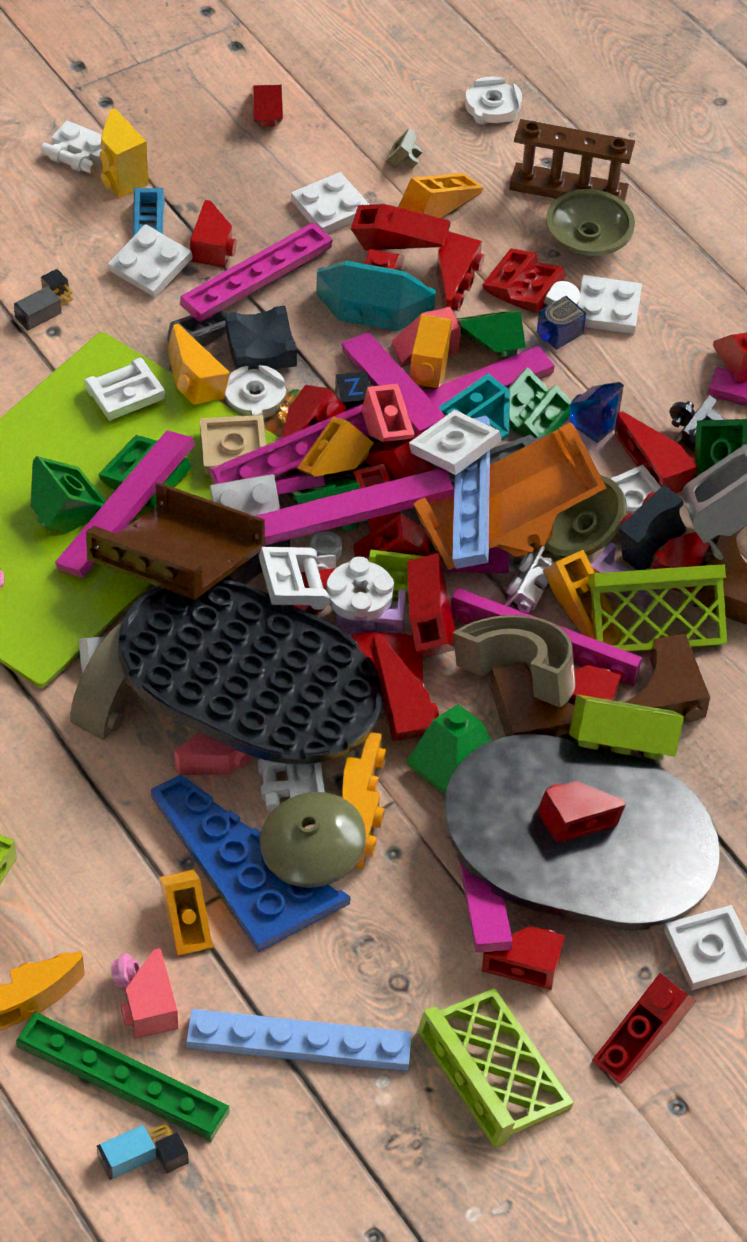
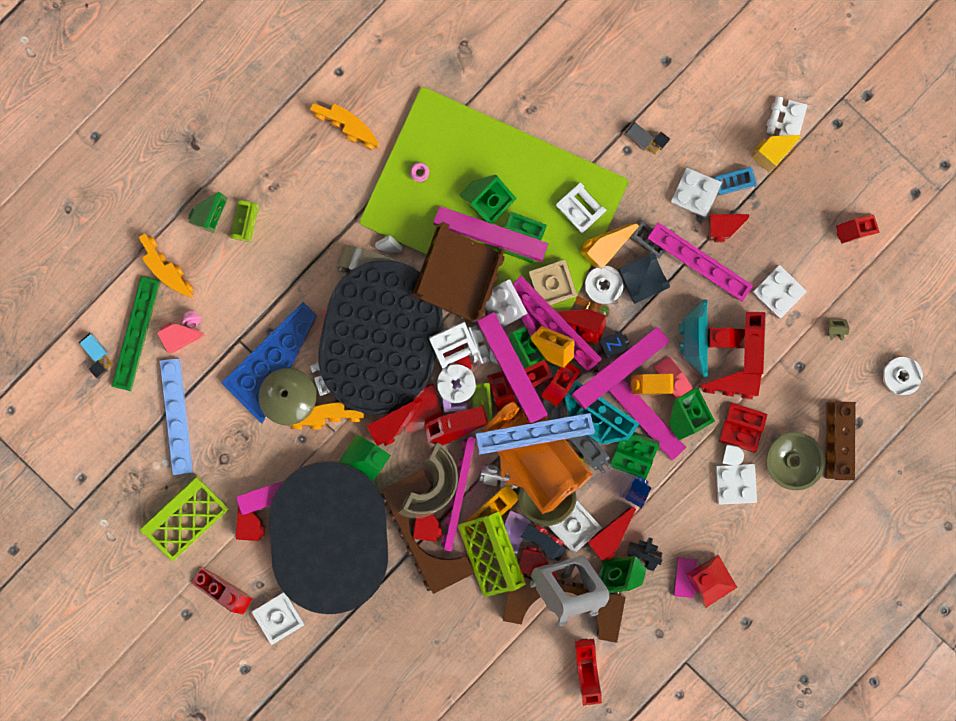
camera: 80 degrees right, 35 degrees up
light orange slope [159,869,213,956] -> none
coral slope [361,384,415,442] -> none
light orange slope [398,173,484,218] -> none
white plate [409,410,501,475] -> none
clear blue brick [537,296,586,350] -> none
slope [537,781,626,843] -> none
lime brick [569,694,684,760] -> none

